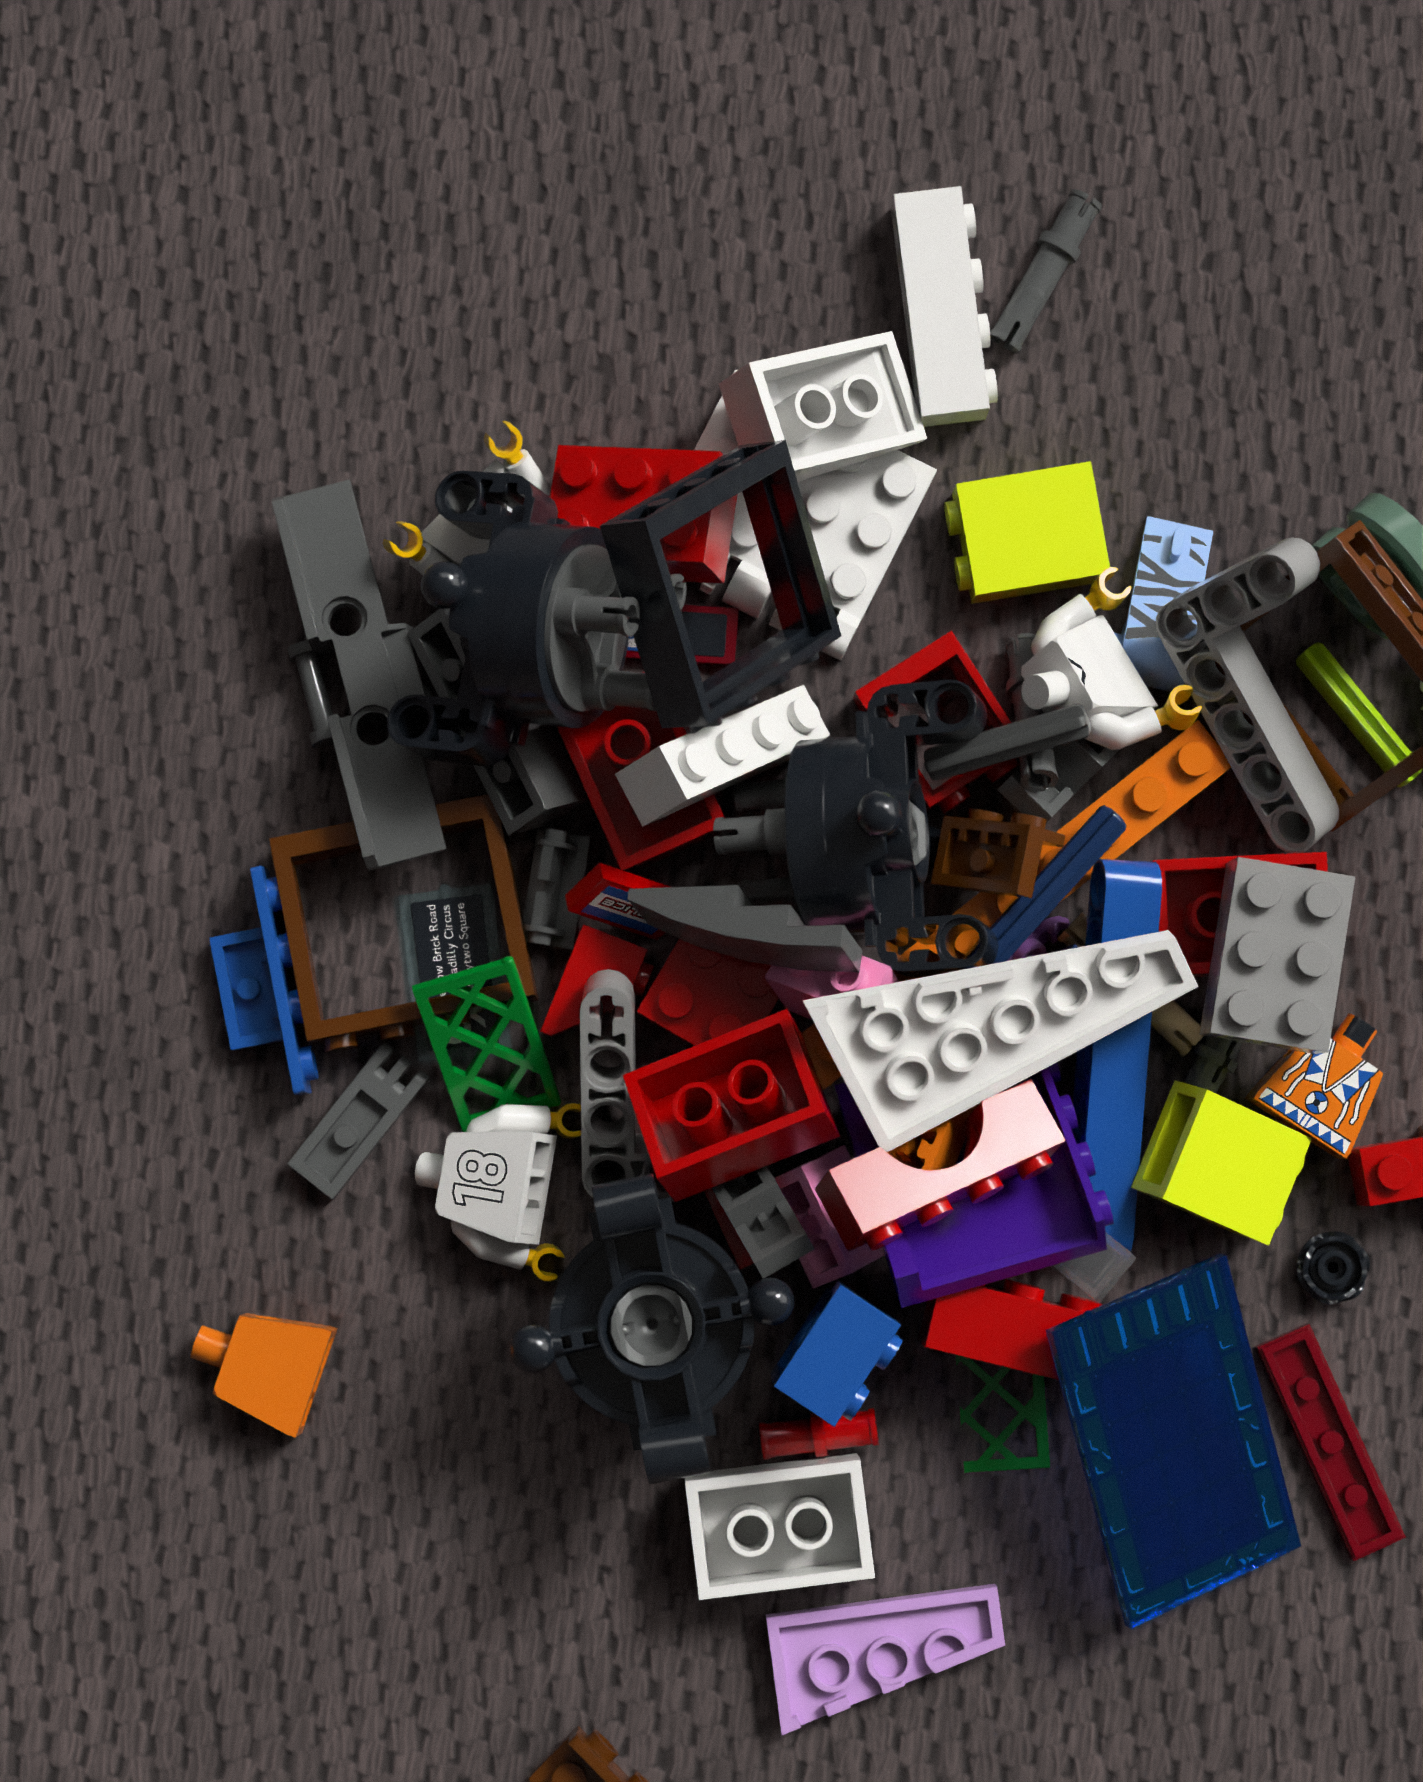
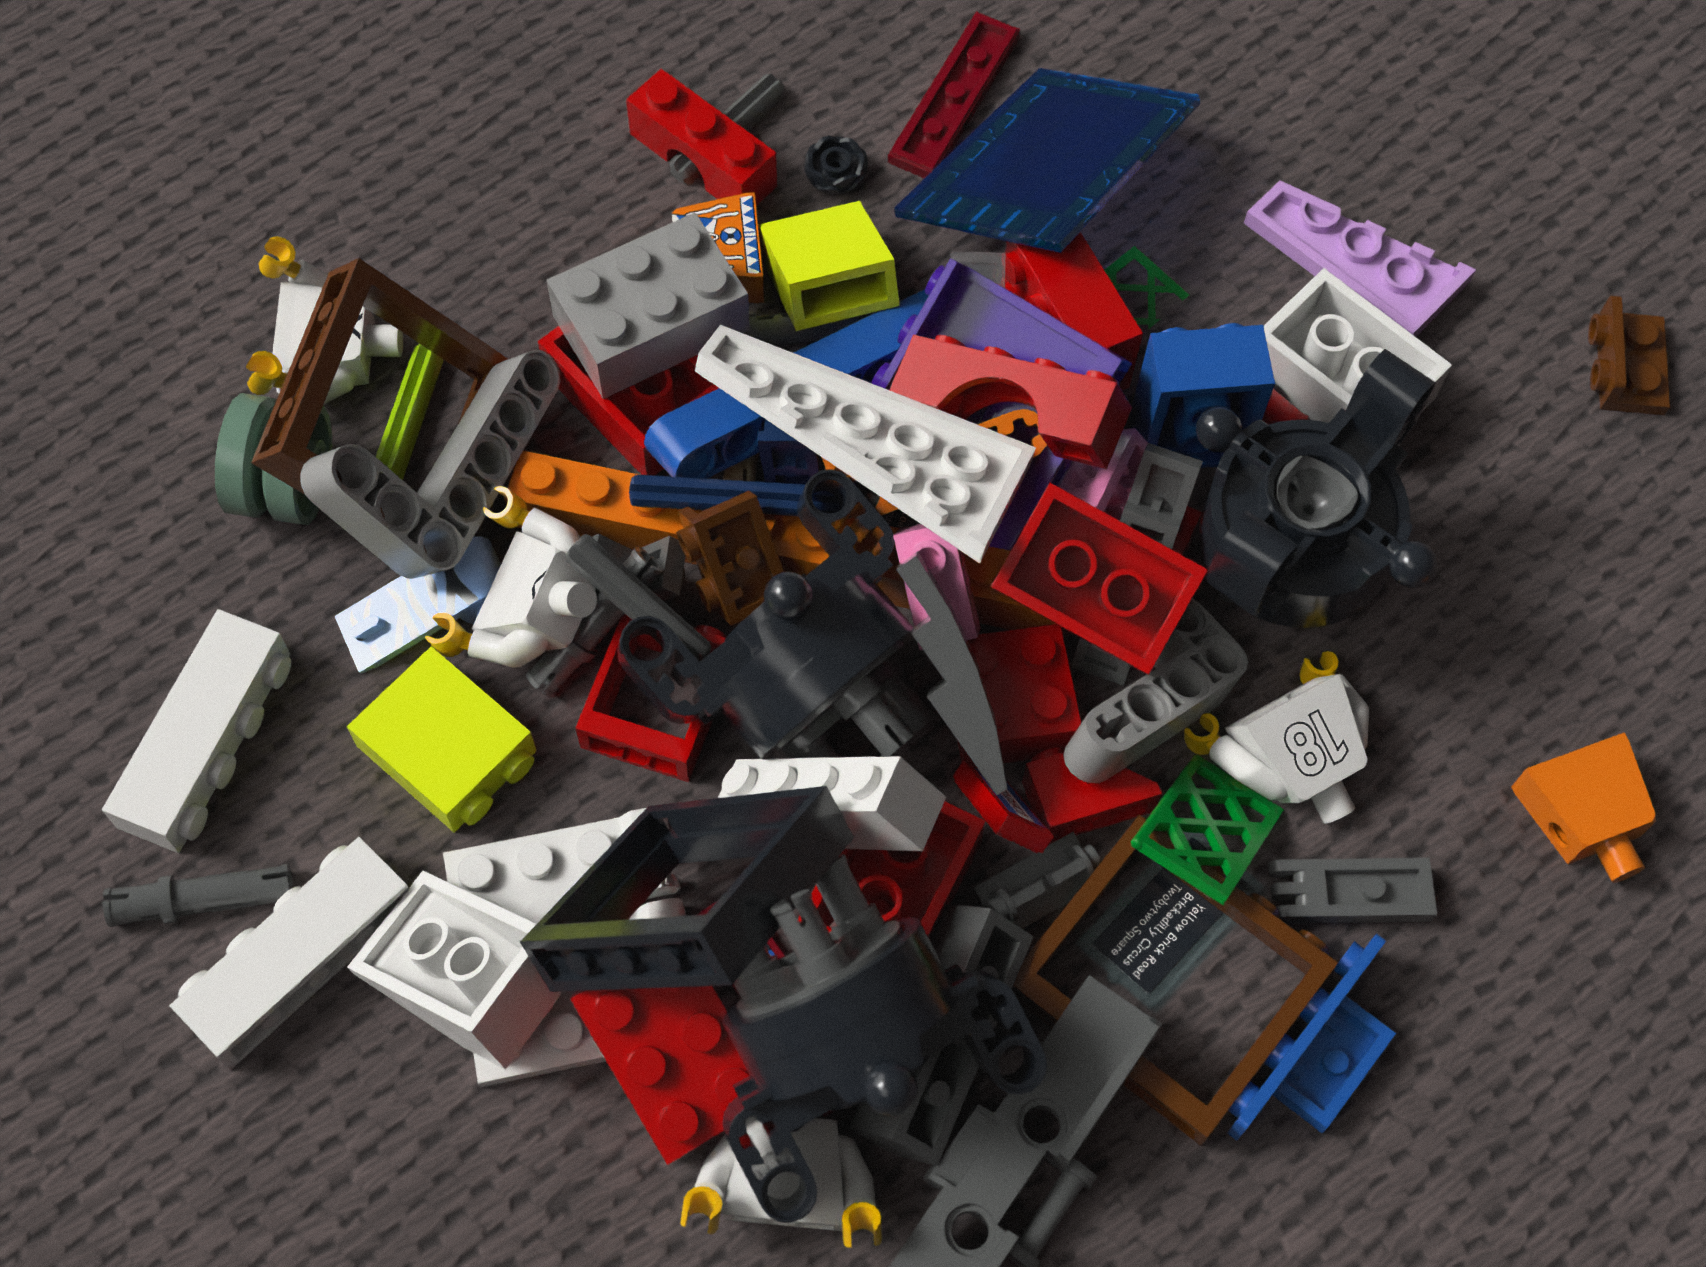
camera: 130 degrees left, 20 degrees down
none -> white brick [102,609,291,853]

